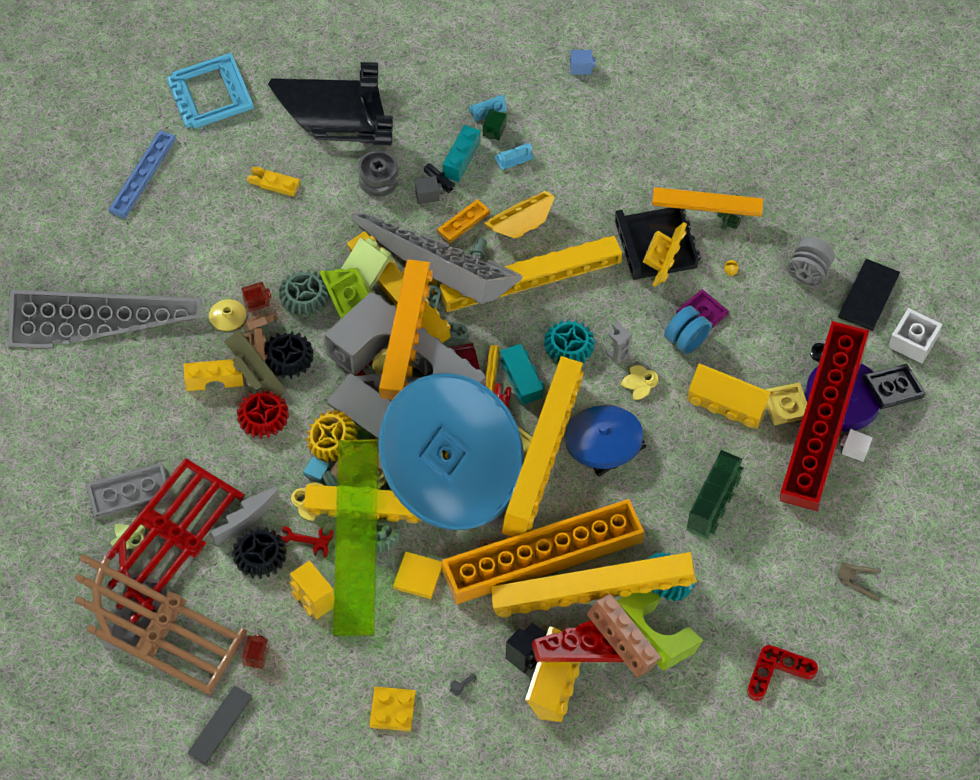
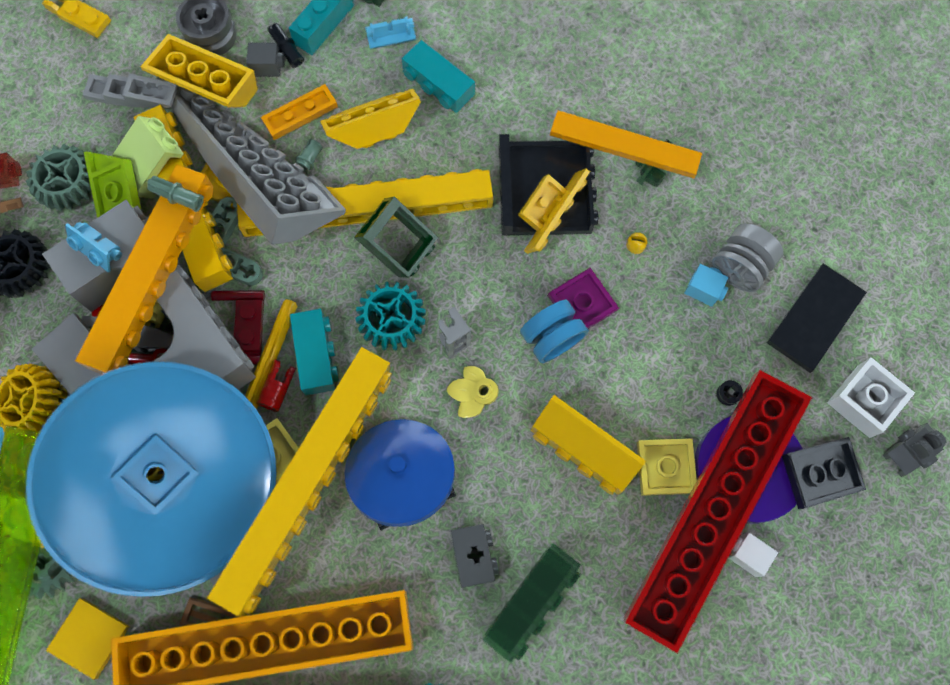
camera: 10 degrees right, 15 degrees up
none -> medium azure hinge [65,222,122,273]
none -> light grey slope [83,73,178,108]
none -> yellow slope [140,34,258,108]
none -> sand green axle [147,176,204,212]
none -> dark green window [354,197,438,278]
none -> teal brick [402,40,475,113]
none -> dark grey brick [451,524,499,588]
none -> medium azure brick [684,264,729,307]
none -> dark grey hinge [883,423,947,477]

